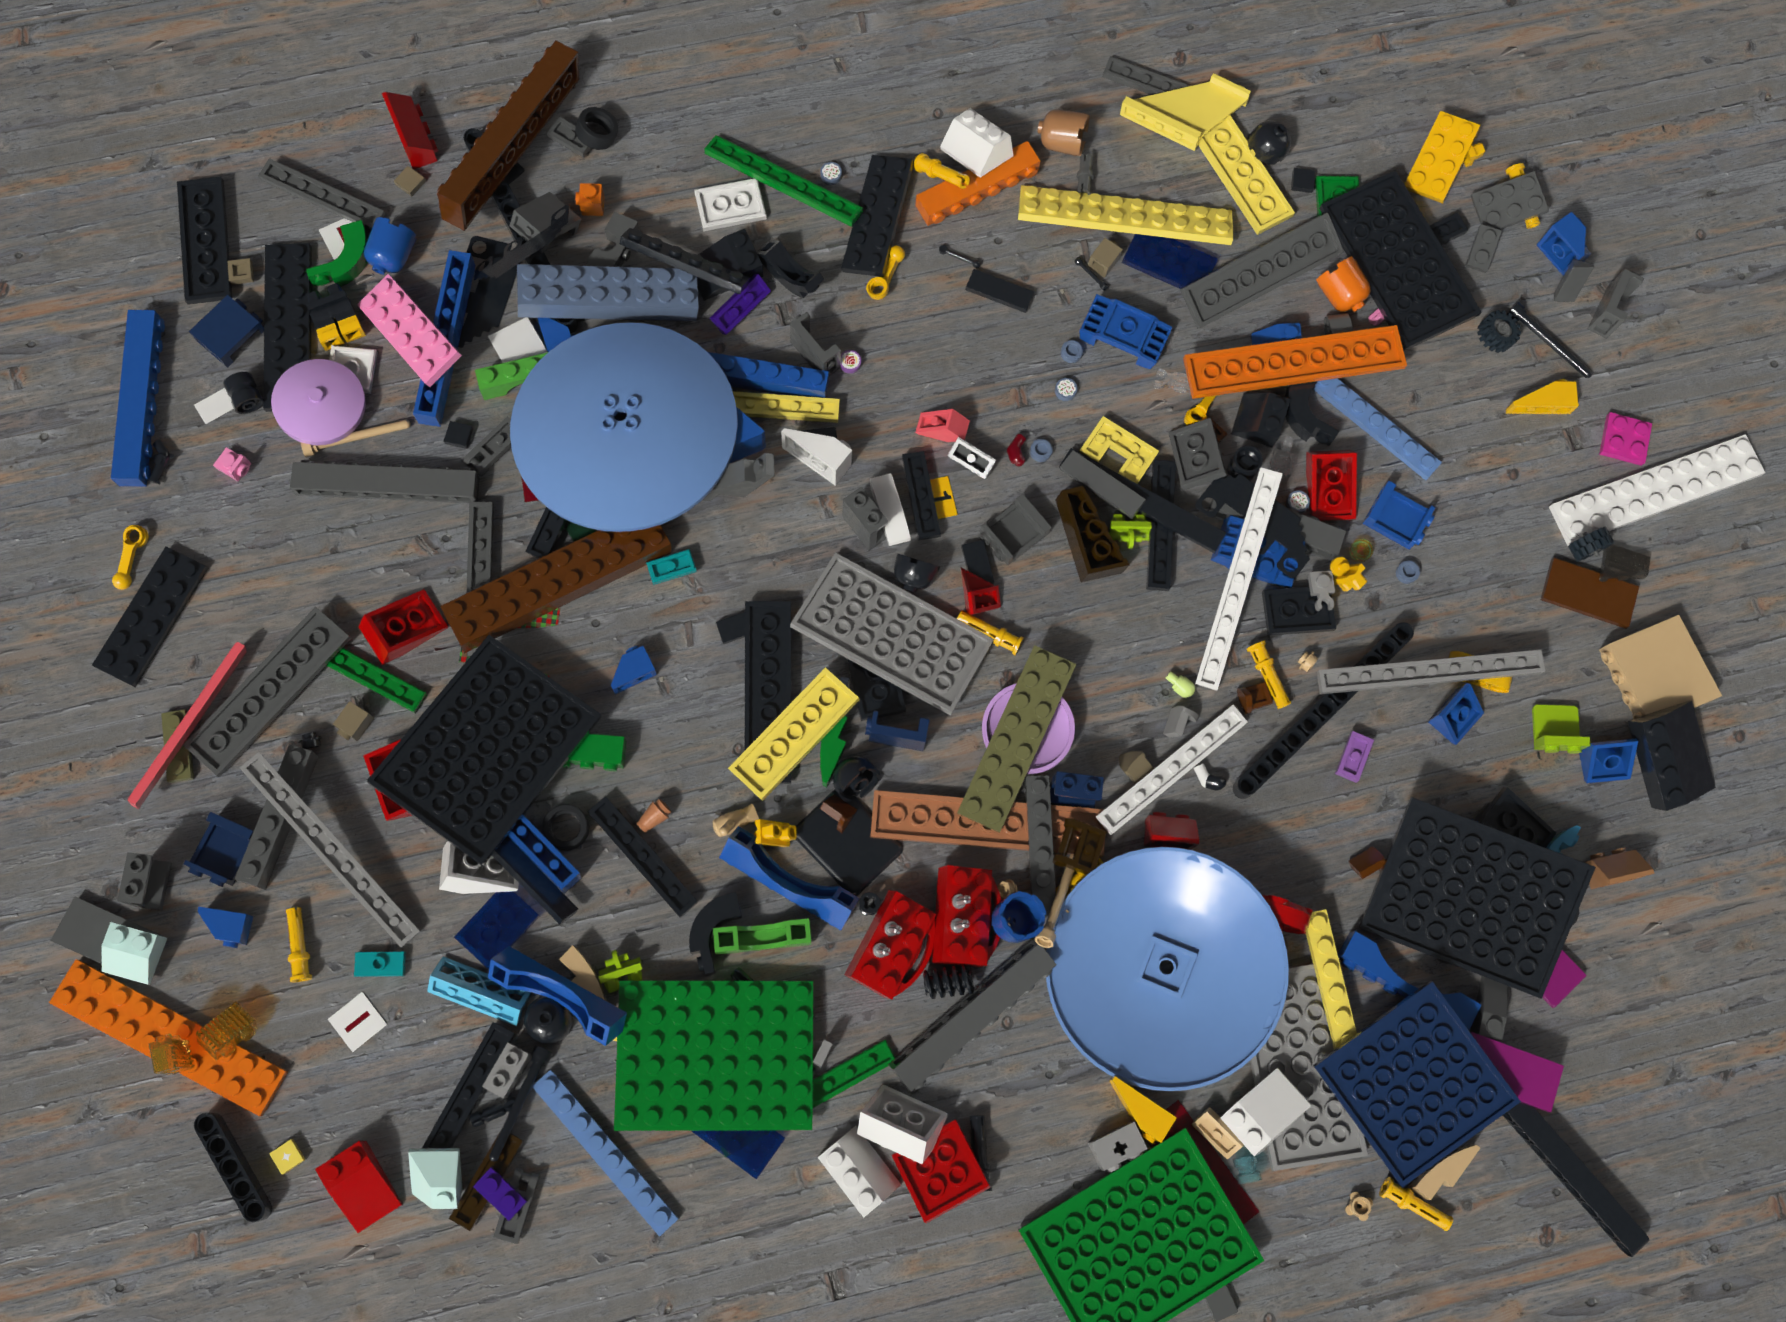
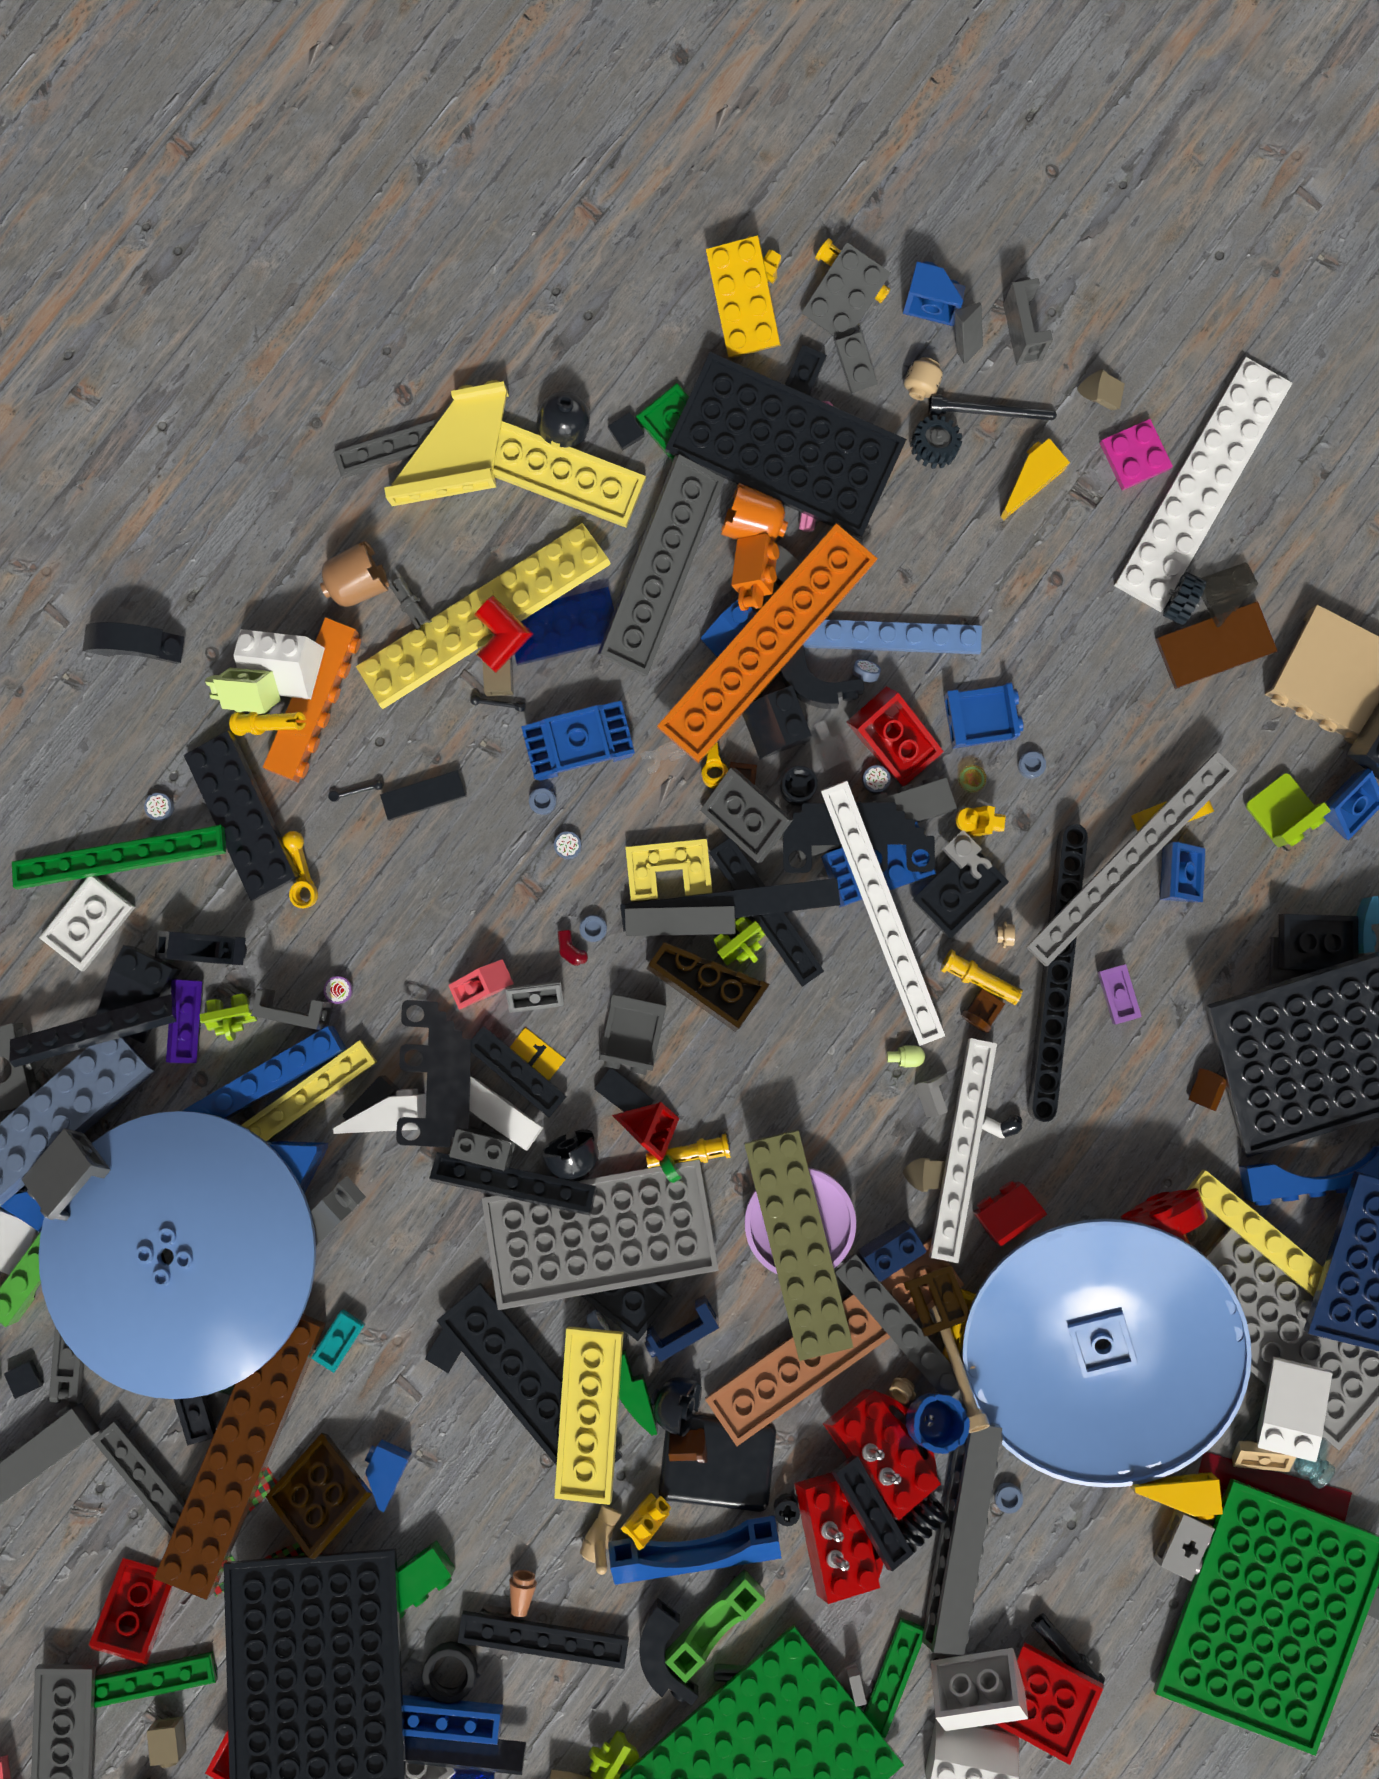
camera: 30 degrees left, 10 degrees up
none -> dark grey panel [21,1128,111,1221]
none -> black arch [82,622,184,664]
none -> lime hips [199,994,257,1041]
none -> yellowish green brick [205,668,281,714]
none -> dark brown plate [265,1433,373,1559]
none -> black piece [396,1000,471,1147]
none -> black plate [429,1152,597,1216]
none -> red brick [475,595,533,673]
none -> green tile [659,1154,682,1183]
none -> orange brick [731,533,779,611]
none -> black plate [832,1455,913,1572]
none -> sand blue tile [852,659,881,682]
none -> tan head [904,357,943,401]
none -> sand blue tile [994,1483,1023,1514]
none -> dark tan tile [1077,369,1125,410]

